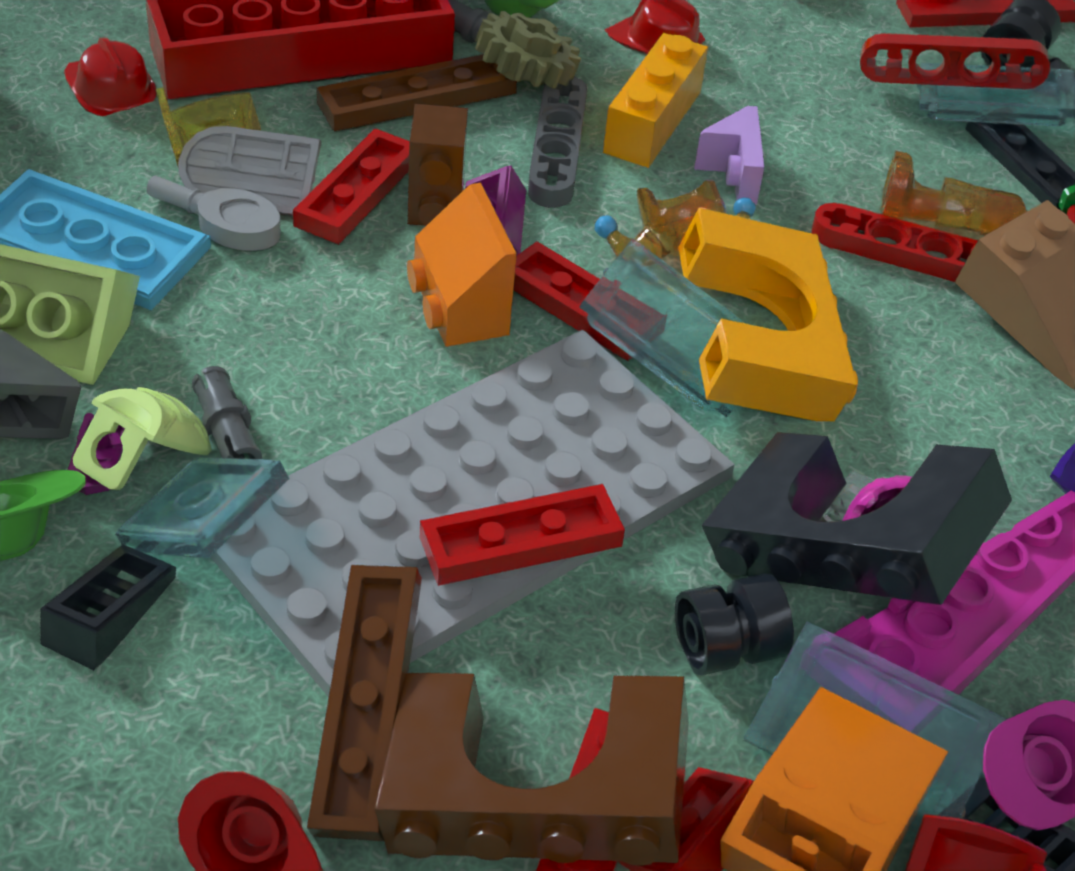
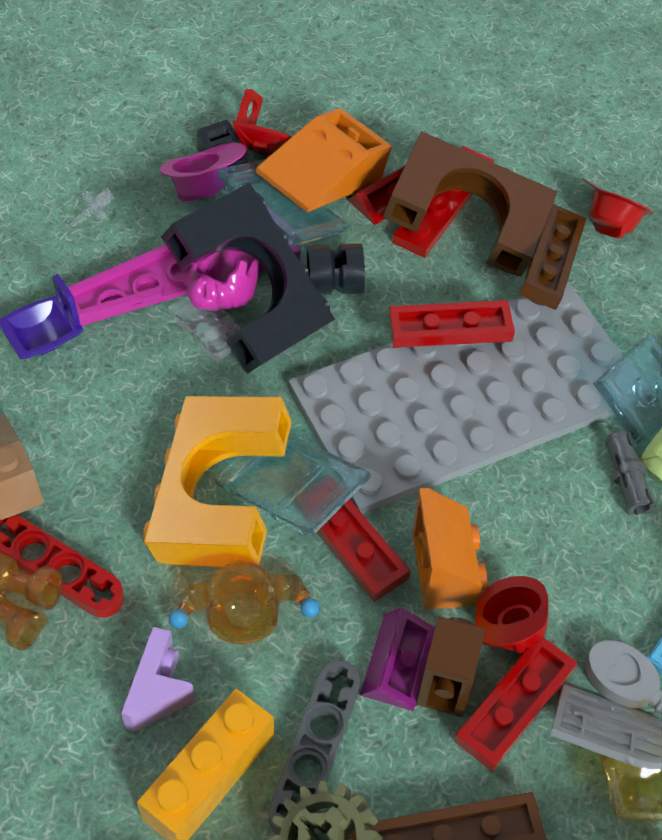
camera: 165 degrees left, 10 degrees up
none -> red piece [475,576,549,654]

